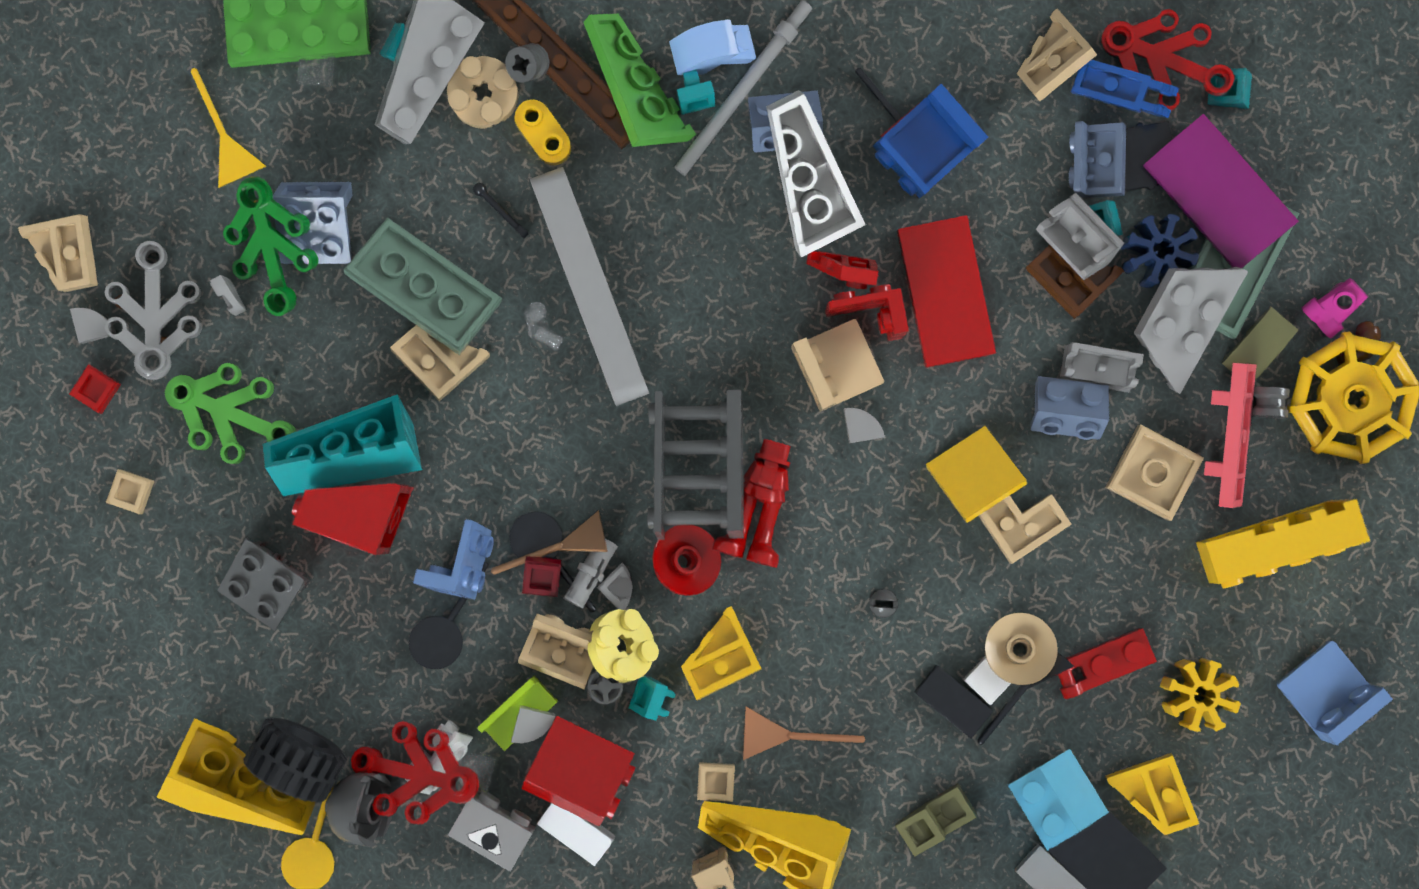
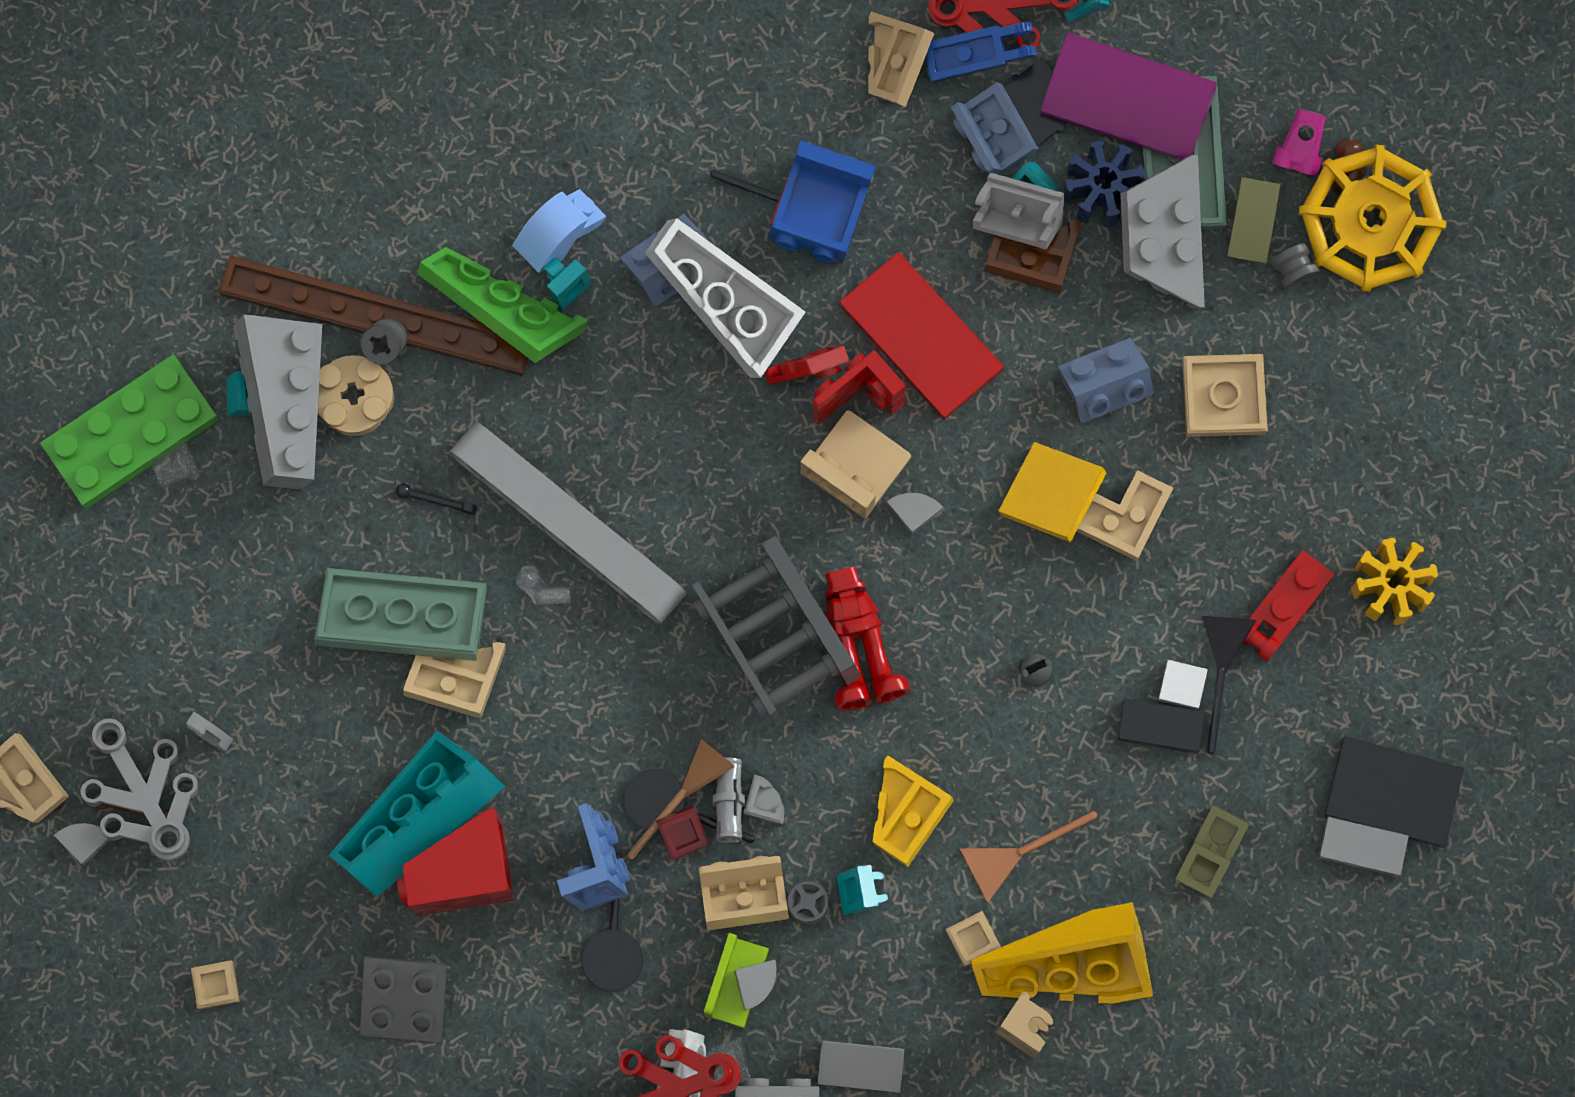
camera: 30 degrees left, 10 degrees down
red tile [69,364,121,414] -> none
bright green plant [165,363,296,464] -> none
yellow piece [191,68,267,188] -> none
green plant [223,176,319,316] -> none
sand blue bracket [273,182,352,264] -> none
yellow plate [515,100,571,165] -> none
red brick [521,716,636,827] -> none
light yellow plate [588,609,659,683] -> none
red dish [652,525,721,596] -> none
light grey bar [674,0,812,176] -> none
tan dish [985,613,1058,685] -> none
medium azure slope [1008,749,1109,851] -> none
light grey hinge [1060,342,1144,393] -> none
yellow wing [1106,753,1199,835] -> none
yellow wedge [1196,499,1370,588] -> none
coral hinge [1204,363,1257,508] -> none
medium blue bracket [1277,640,1393,745] -> none

